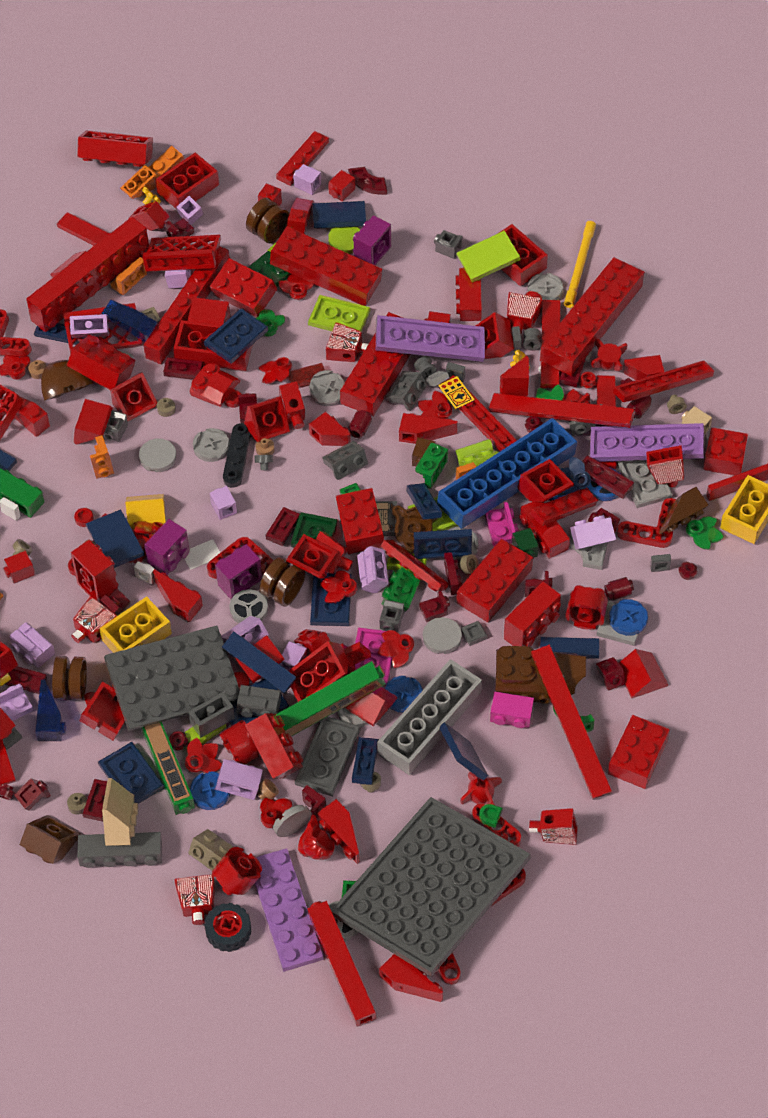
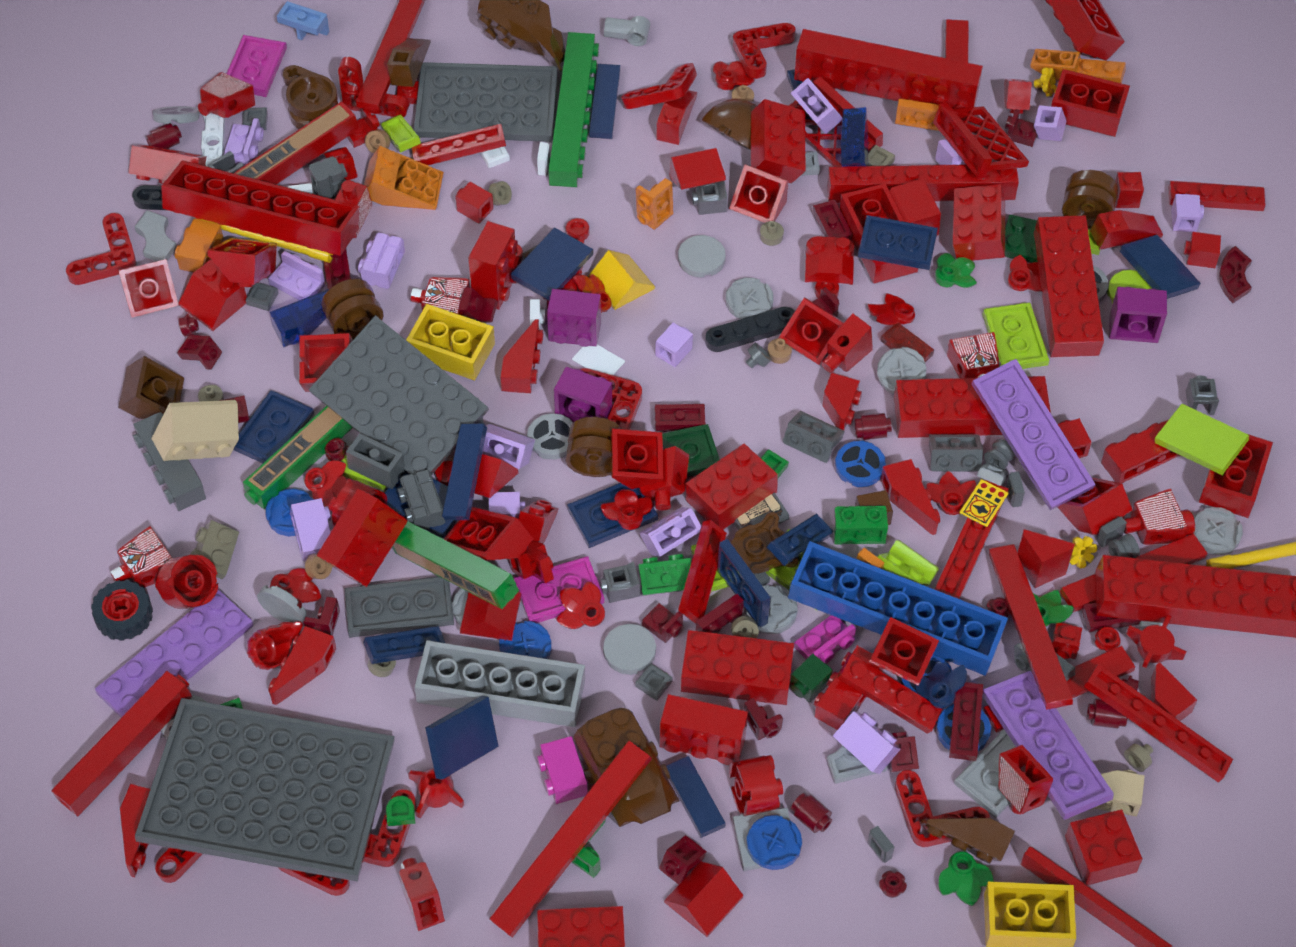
camera: 60 degrees right, 0 degrees up
none -> blue tile [835,441,886,487]

